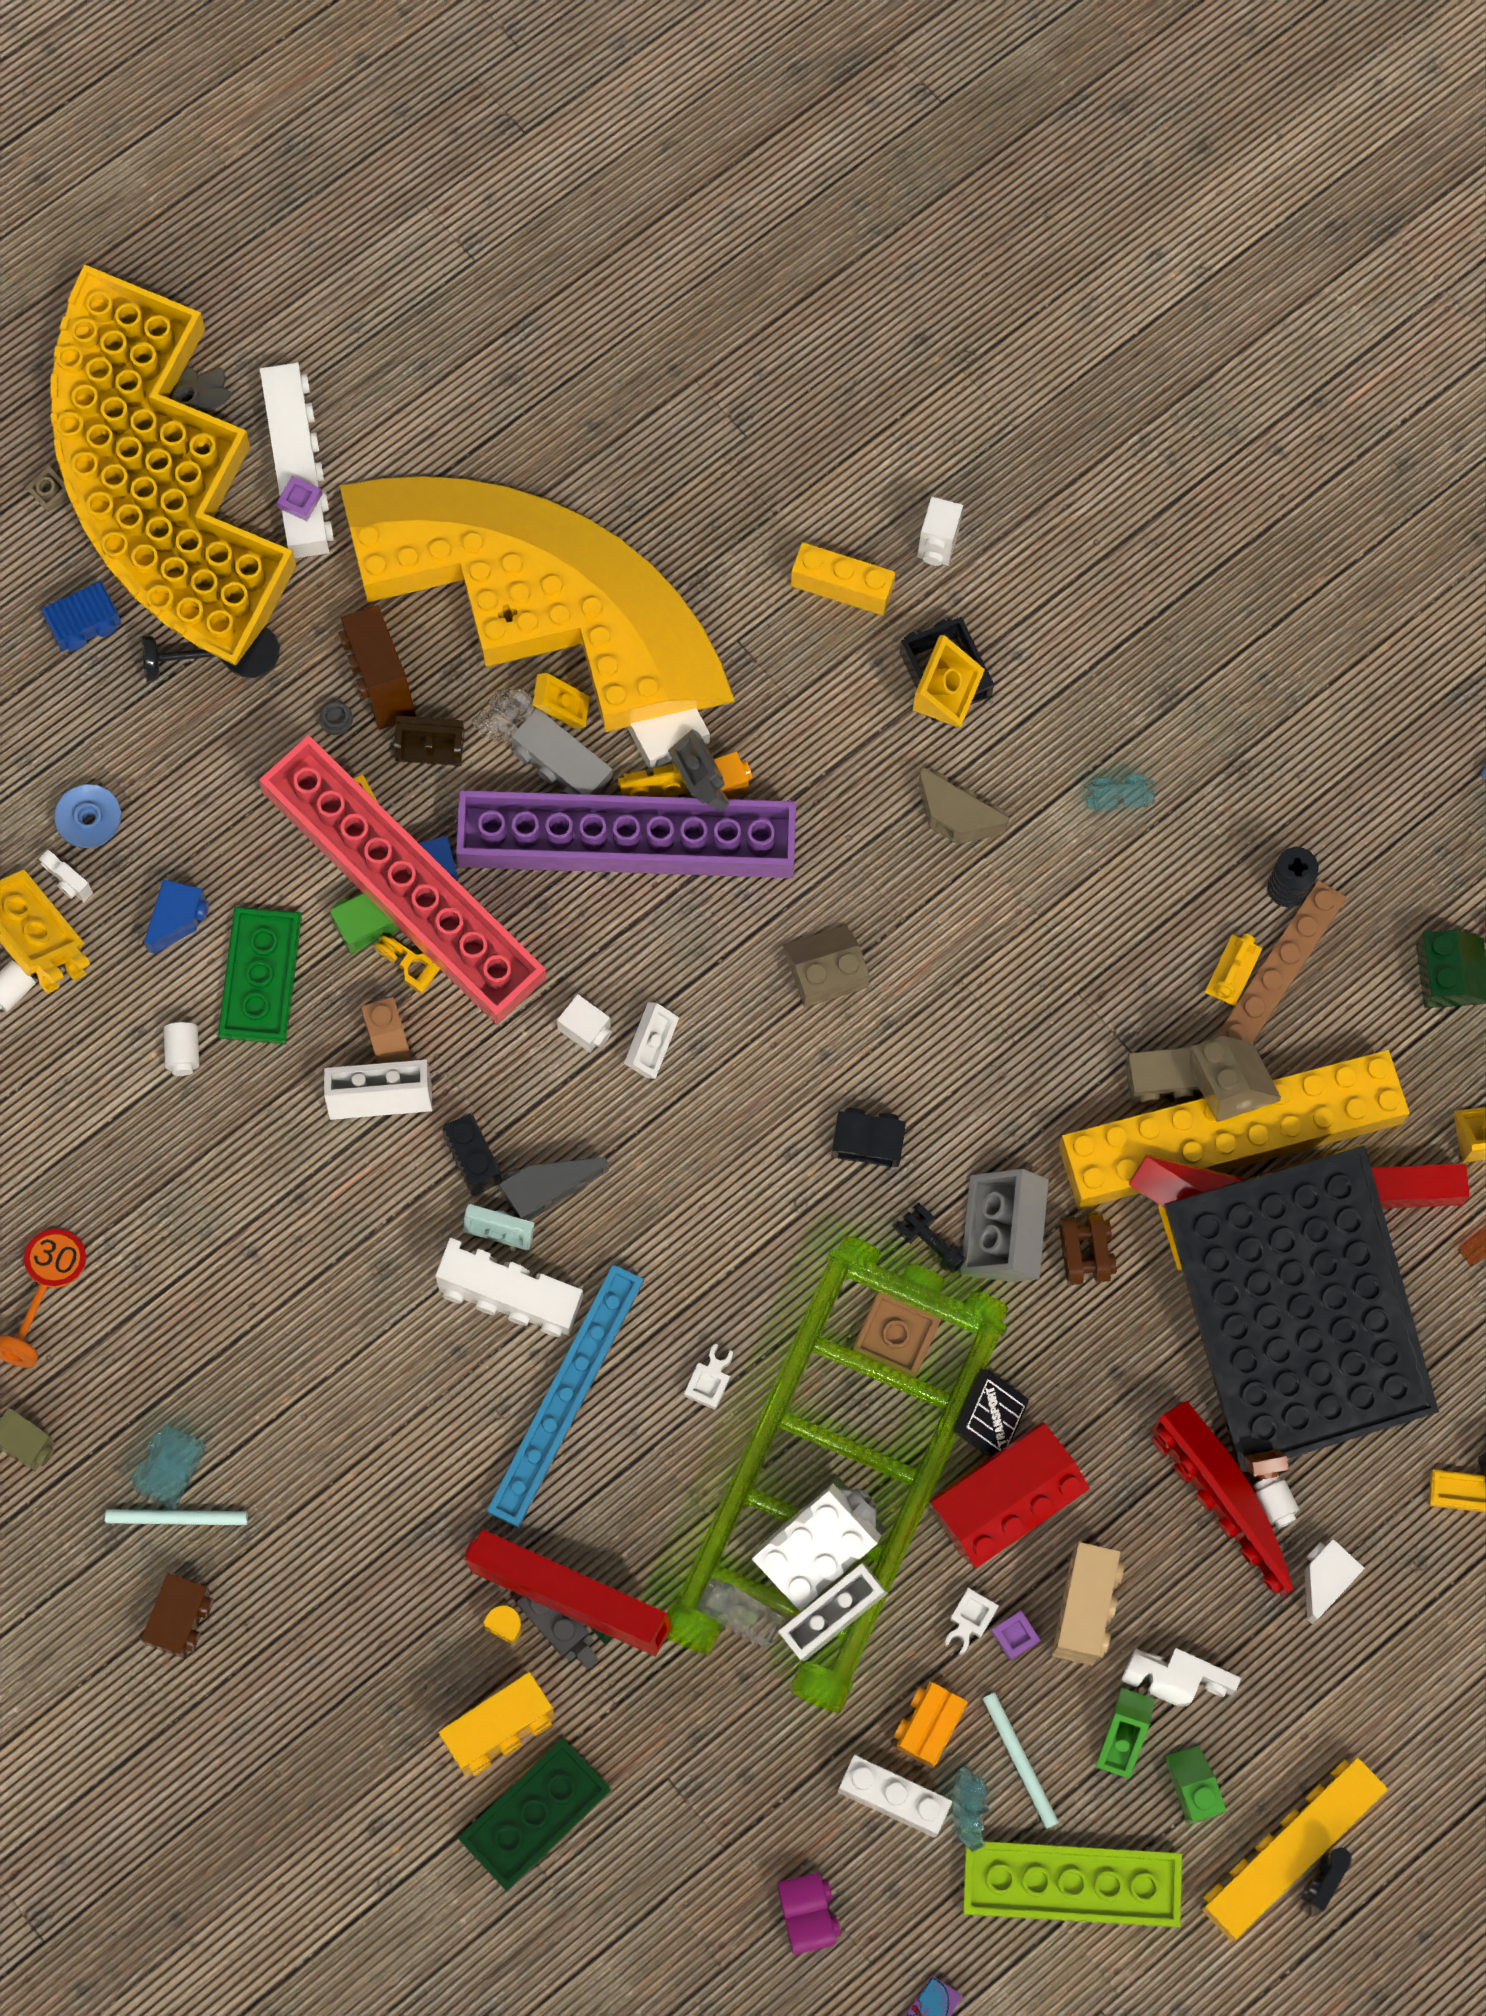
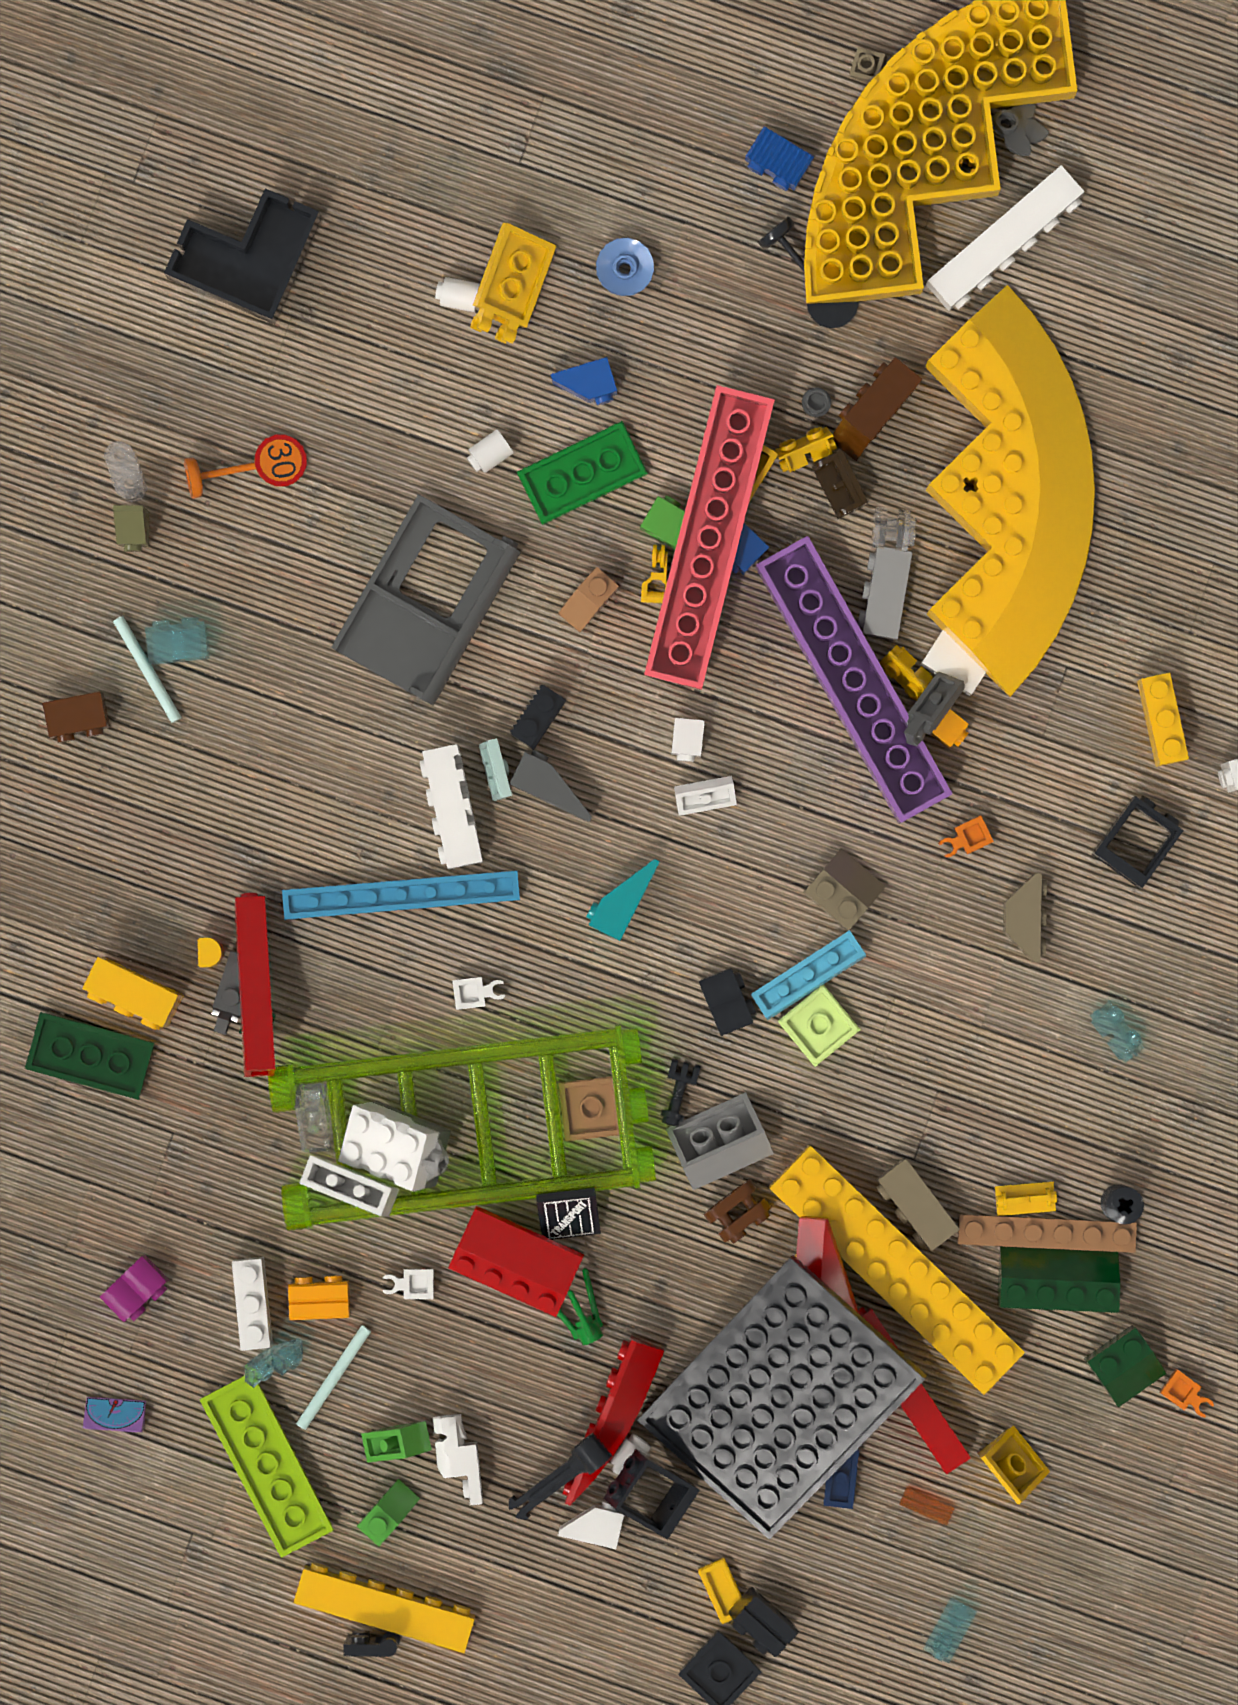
camera: 65 degrees right, 15 degrees up
white plate [39,850,93,903] -> none
medium lavender plate [277,476,322,521] -> none
white brick [324,1059,432,1120] -> none
yellow plate [532,673,590,729] -> none
yellow slope [913,635,985,727] -> none
medium lavender plate [991,1611,1041,1661] -> none
tan brick [1051,1542,1125,1666] -> none
dark tan slope [1190,1036,1281,1122] -> none
plate [1244,1449,1289,1479] -> none
none -> dark grey piece [331,494,521,706]
none -> black piece [509,1432,613,1520]
none -> green plant [557,1268,603,1346]
none -> teal slope [586,859,660,941]
none -> black window [603,1449,700,1540]
none -> medium azure plate [751,930,866,1021]
none -> yellow hinge [773,427,837,473]
none -> yellowish green tile [778,984,861,1067]
none -> dark blue plate [823,1449,859,1509]
none -> orange plate [938,815,994,858]
none -> dark green slope [997,1246,1121,1313]

